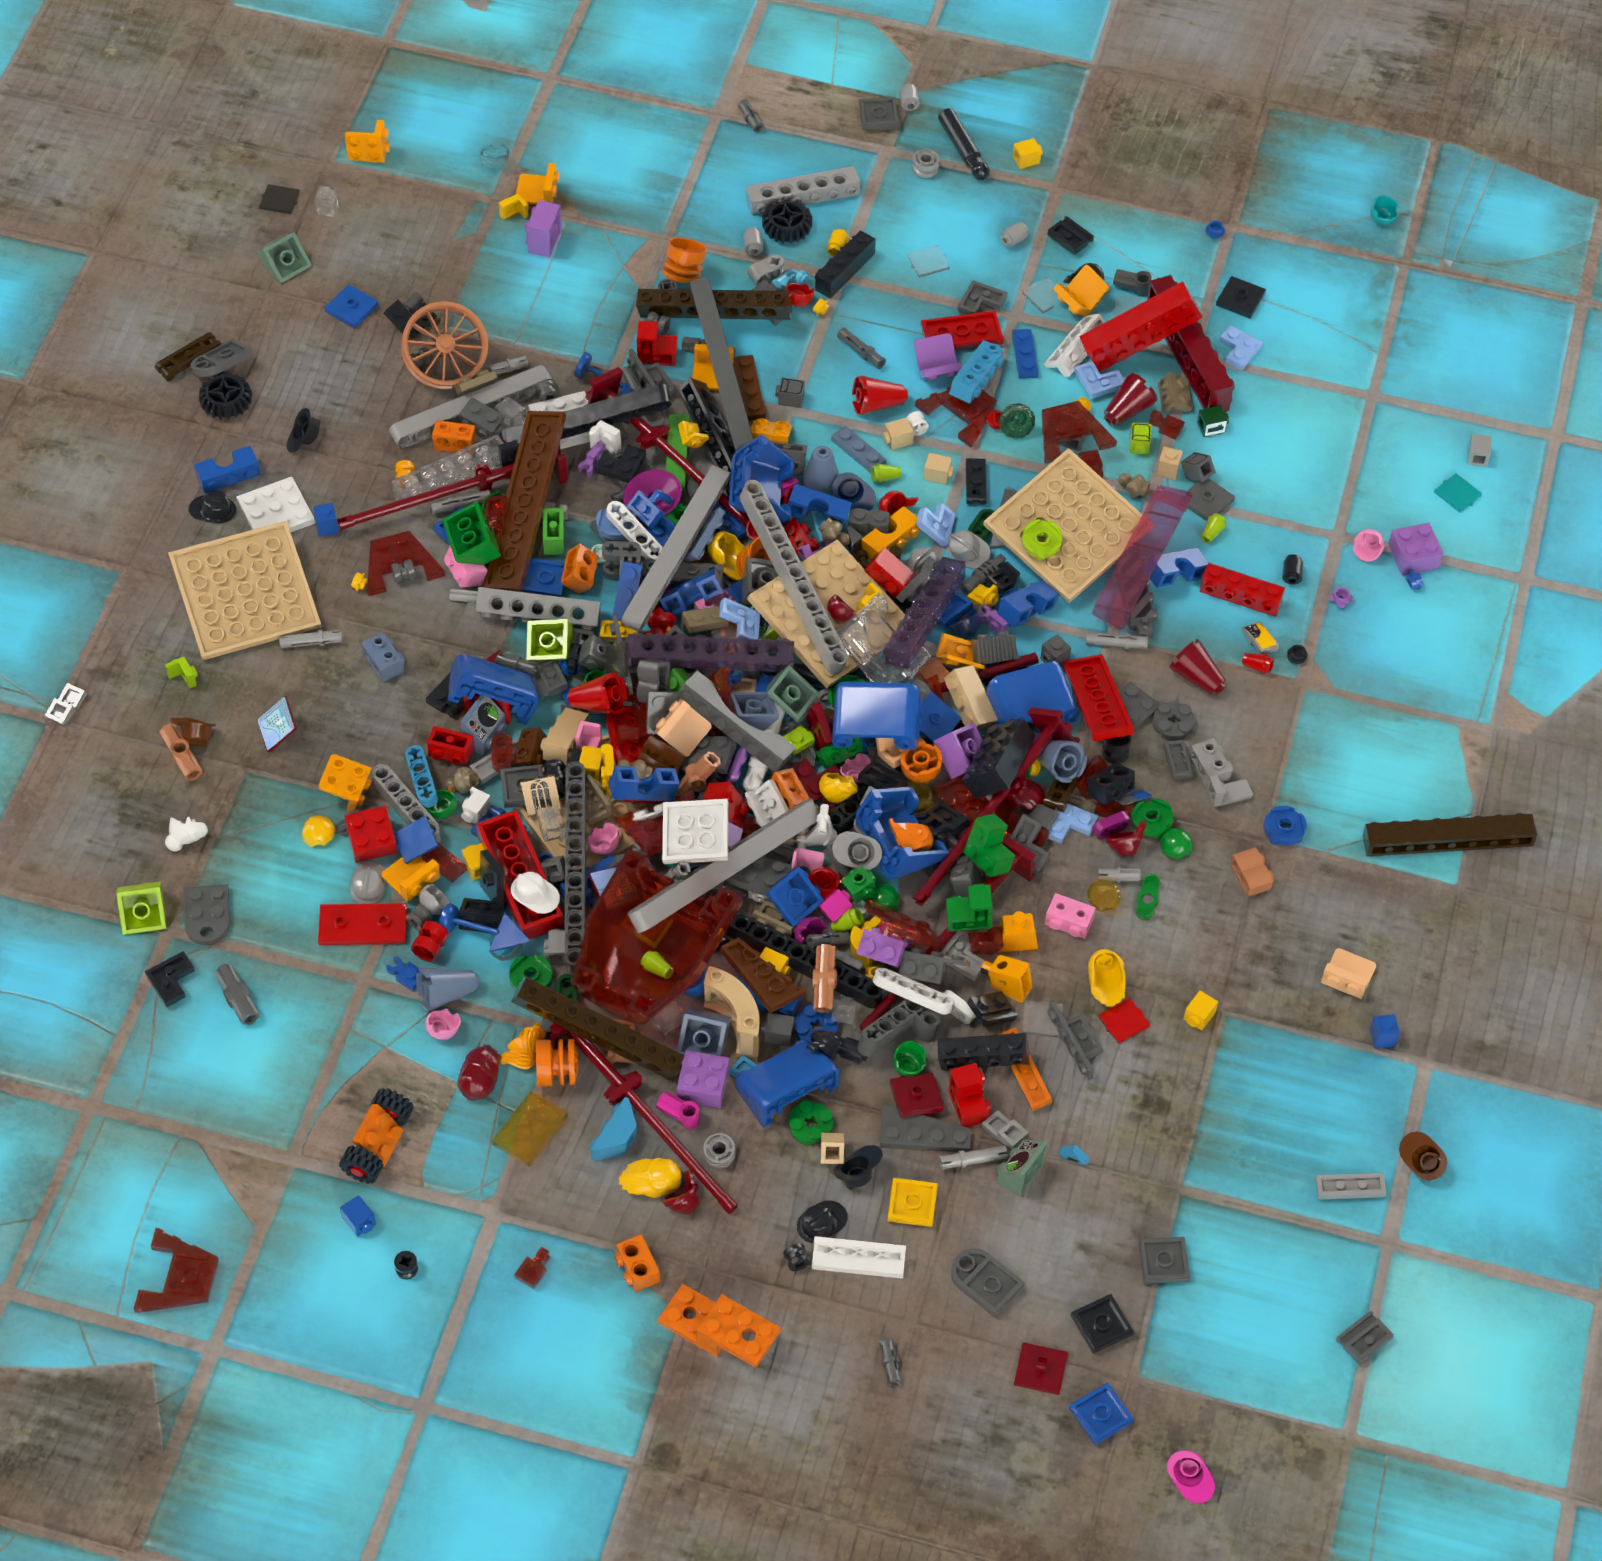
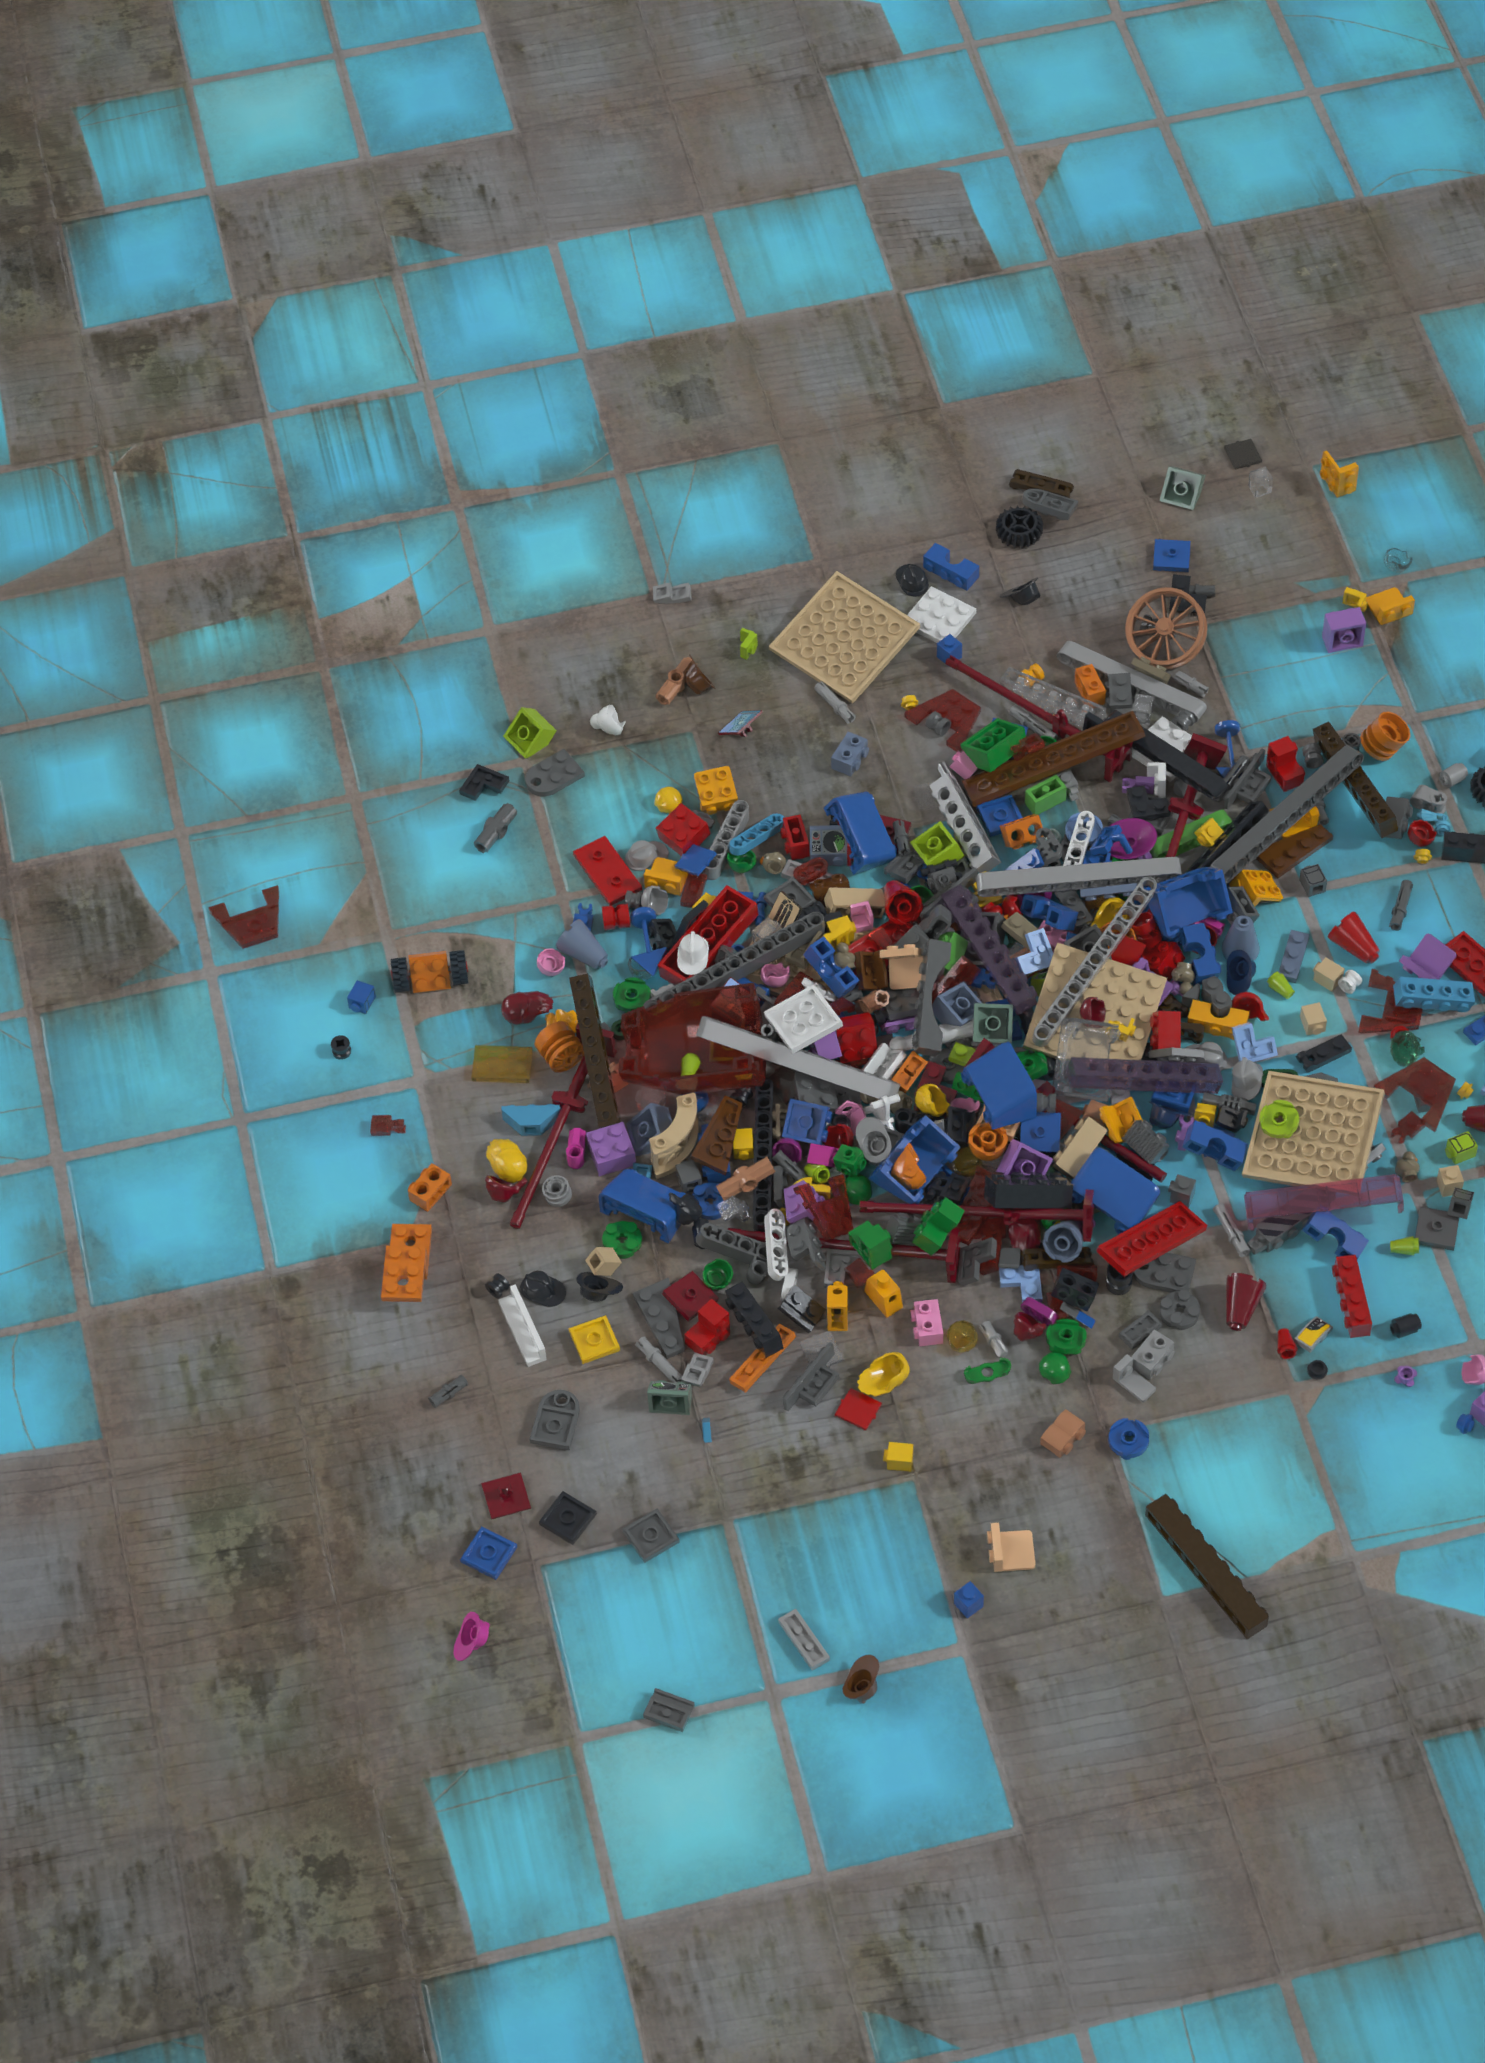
camera: 65 degrees right, 0 degrees up
white brick [461,787,491,824] -> none

